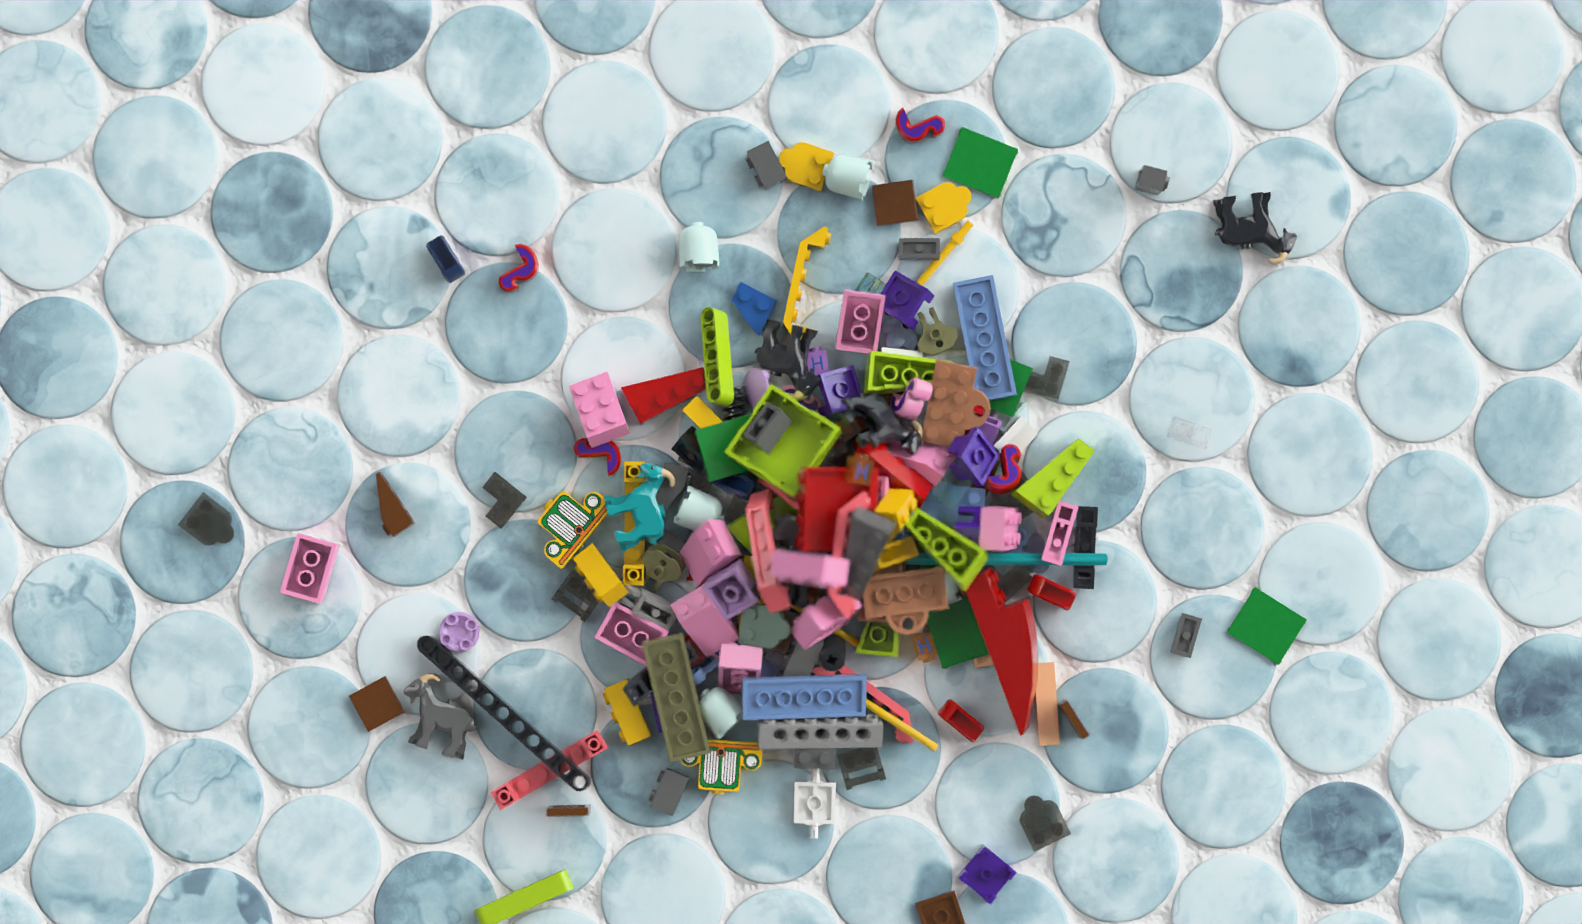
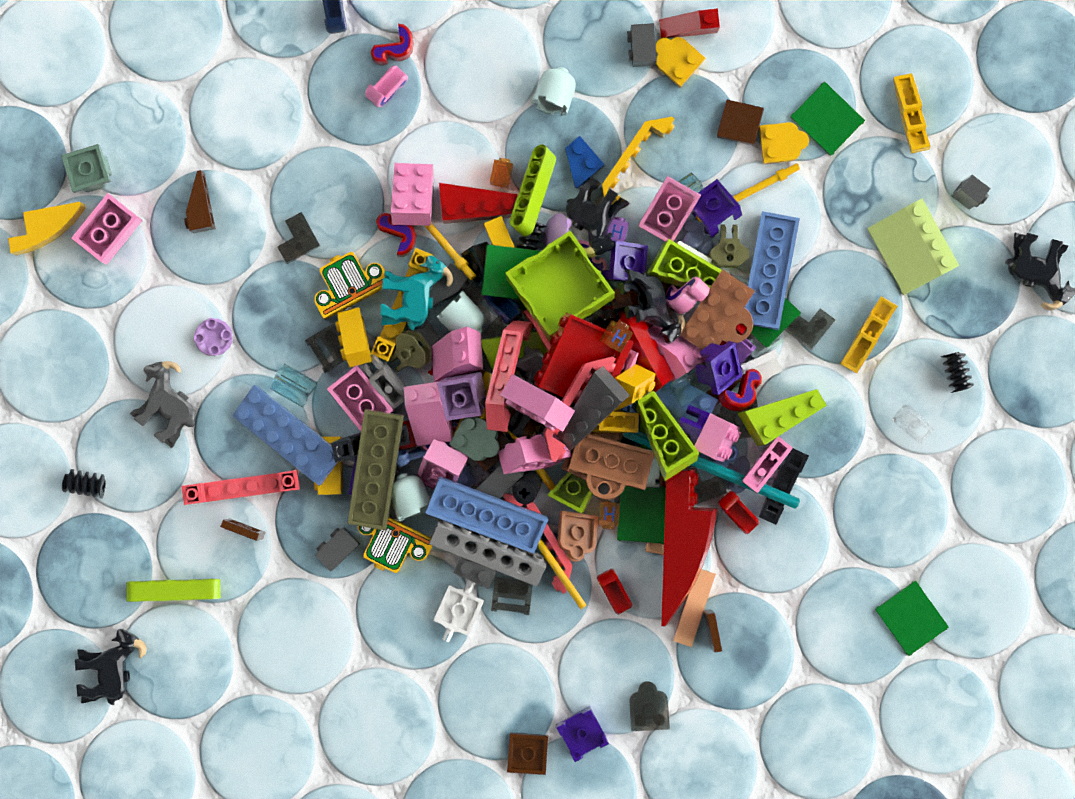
camera: 15 degrees right, 0 degrees up
clear smoke plate [178,492,234,546] -> none
reddish brown tile [349,676,405,732] -> none
black beam [417,635,591,791] -> none
dark grey brick [743,402,793,455] -> none
light aqua cylinder [823,154,873,201] -> none
red animal [895,107,945,143] -> none
dark grey plate [899,238,940,260] -> none
dark grey plate [1170,613,1202,658] -> none
none -> yellow slope [8,202,86,256]
none -> sand green panel [61,144,112,193]
none -> black piece [62,469,106,498]
none -> medium blue plate [232,385,338,485]
none -> clear light blue panel [270,363,318,408]
none -> bright pink animal [365,66,408,107]
none -> yellow bar [425,223,476,280]
none -> clear orange brick [490,158,513,189]
none -> nougat plate [558,511,598,562]
none -> slope [659,8,720,38]
none -> yellow slope [840,296,898,373]
none -> yellowish green slope [867,198,959,295]
none -> yellow slope [893,73,931,154]
none -> black piece [941,352,974,393]

